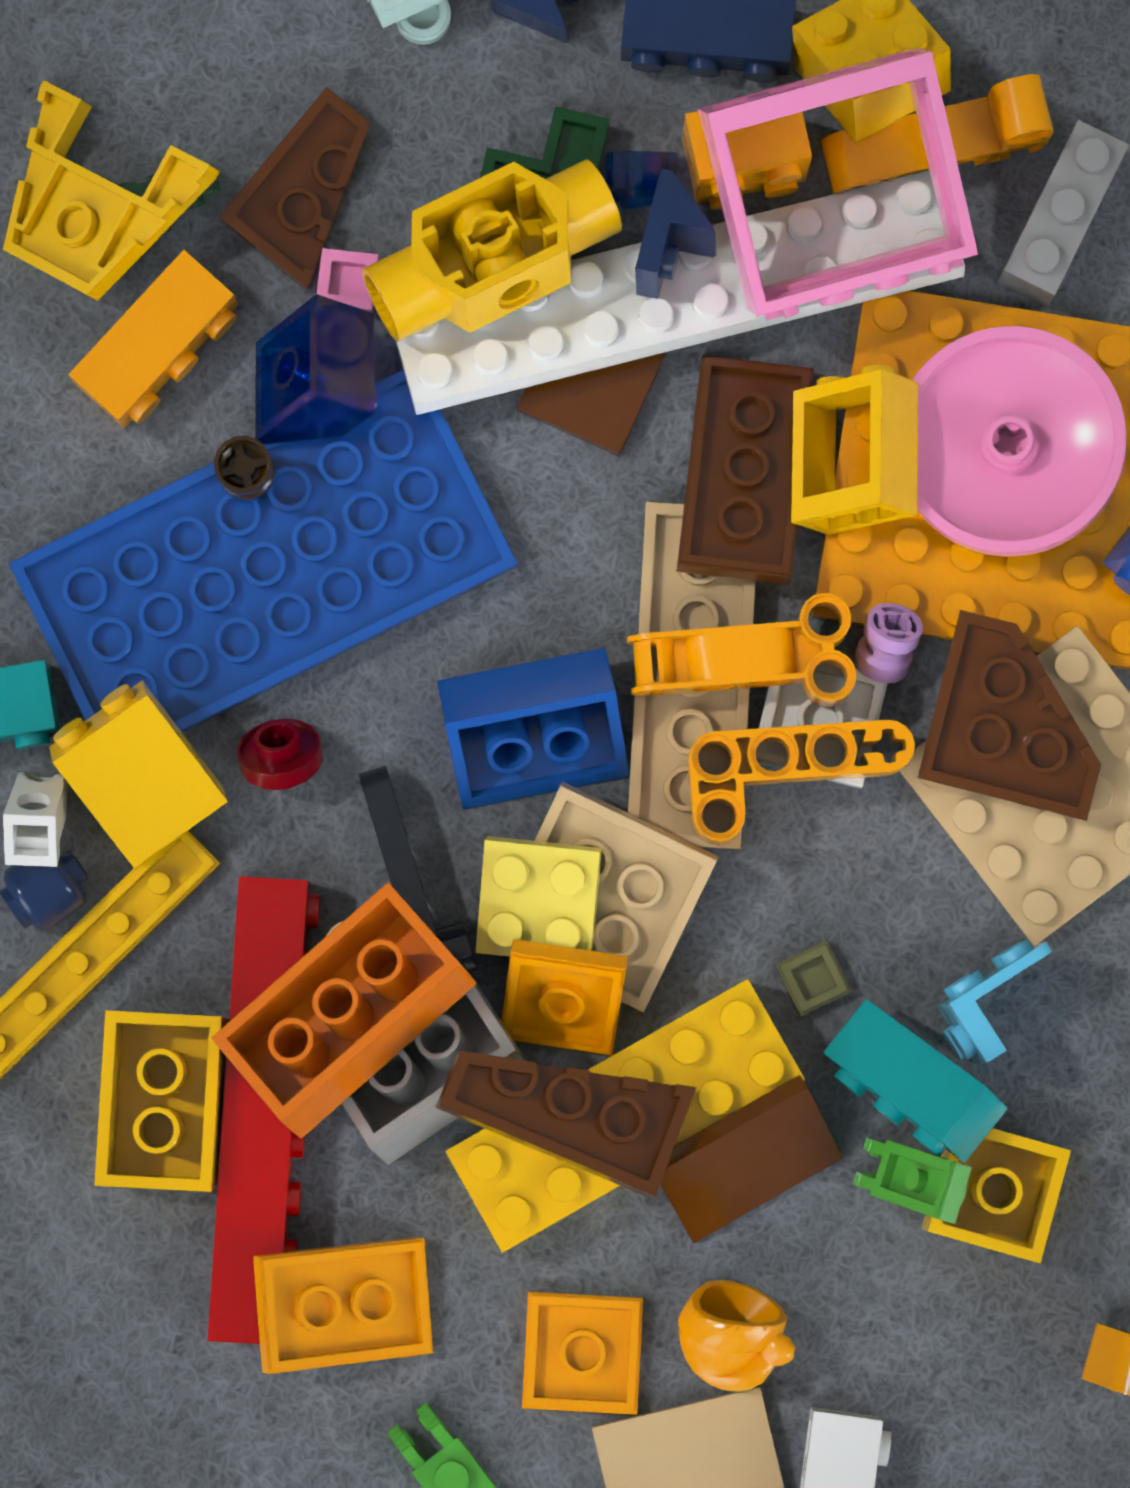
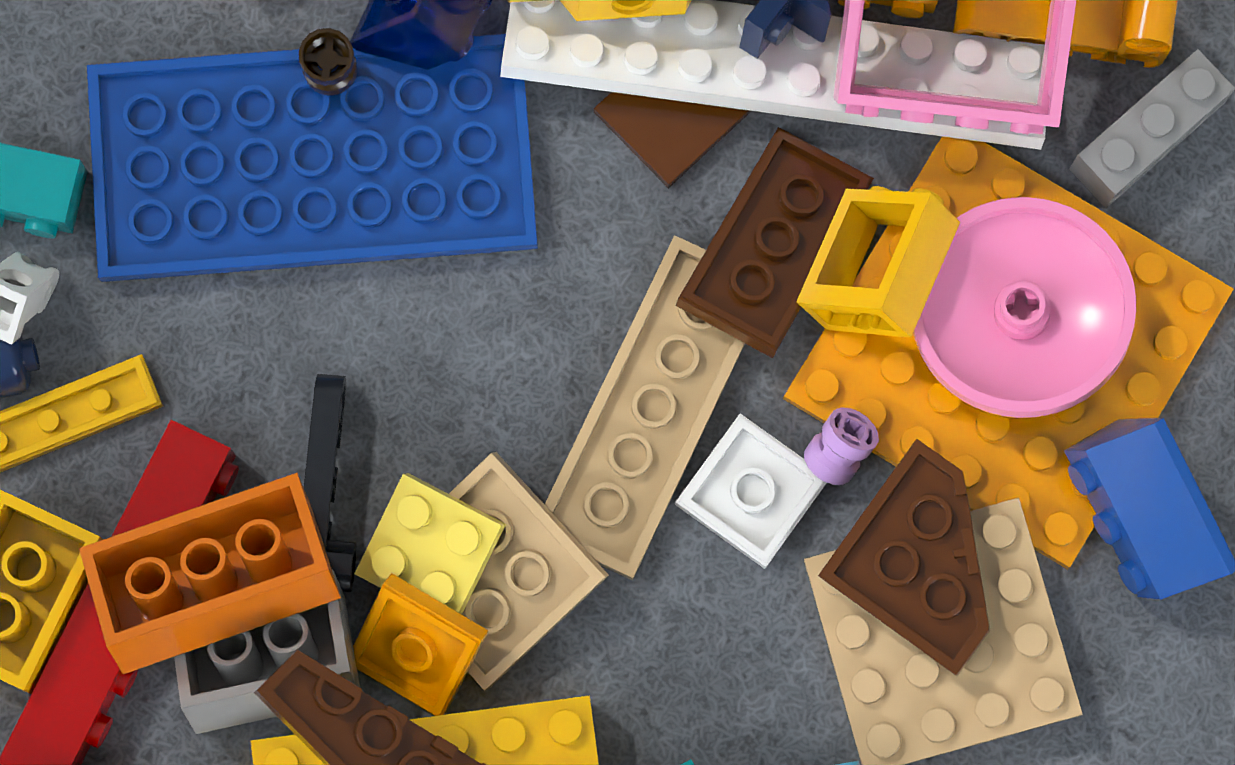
camera: 20 degrees right, 5 degrees down
yellow brick [49,680,228,868] -> none
dark red plate [237,718,323,790] -> none
blue slope [437,648,630,809] -> none
light orange piece [626,592,857,708] -> none
light orange beam [687,720,915,845] -> none
olive tile [775,940,852,1017] -> none

